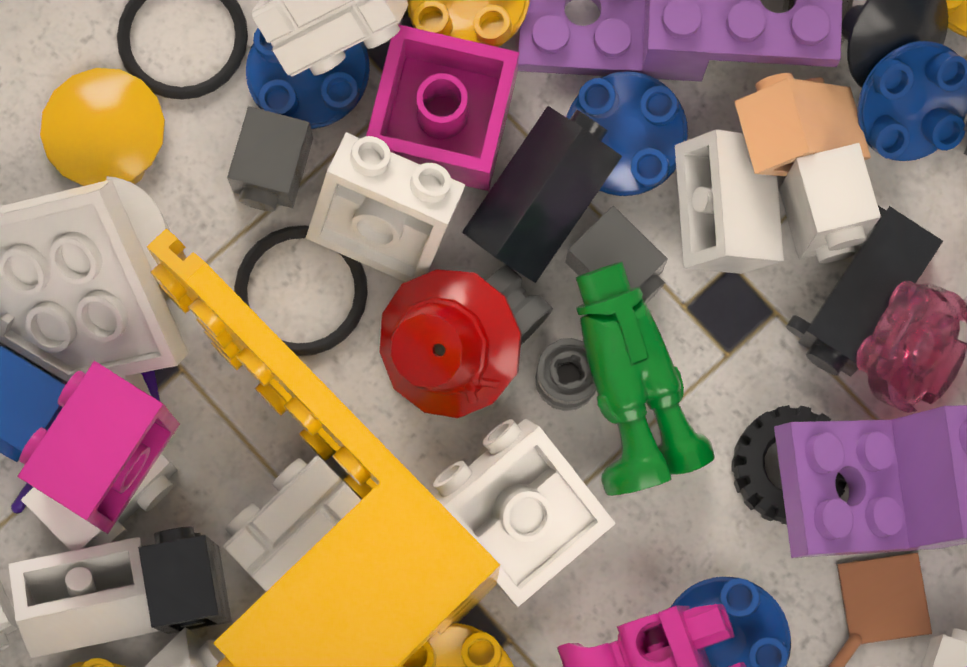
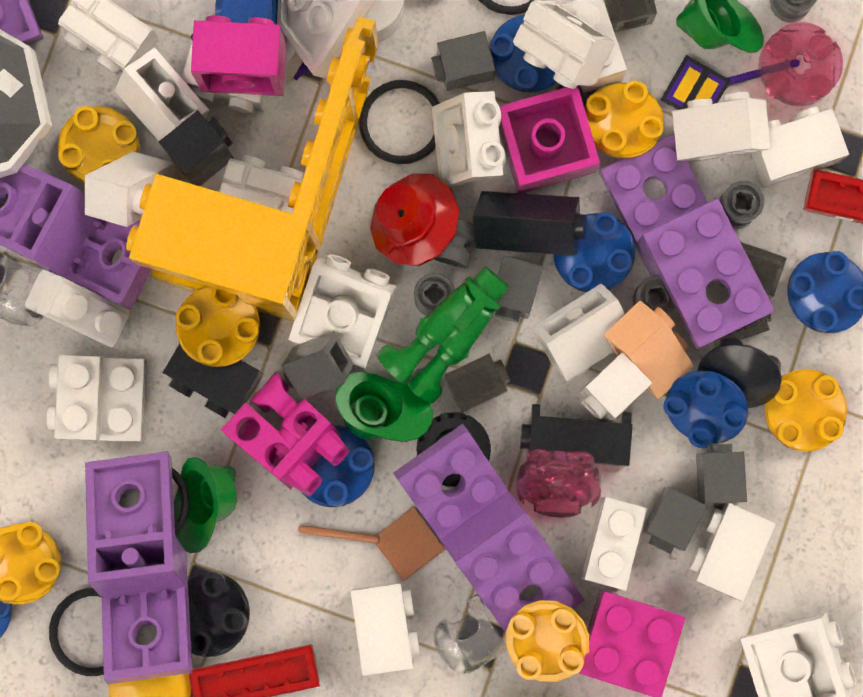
camera: 65 degrees right, 5 degrees up
none -> dark grey brick [281,331,354,400]
none -> green piece [335,372,433,442]
none -> clear smoke brick [444,353,511,414]
none -> dark grey wheel [632,276,675,314]

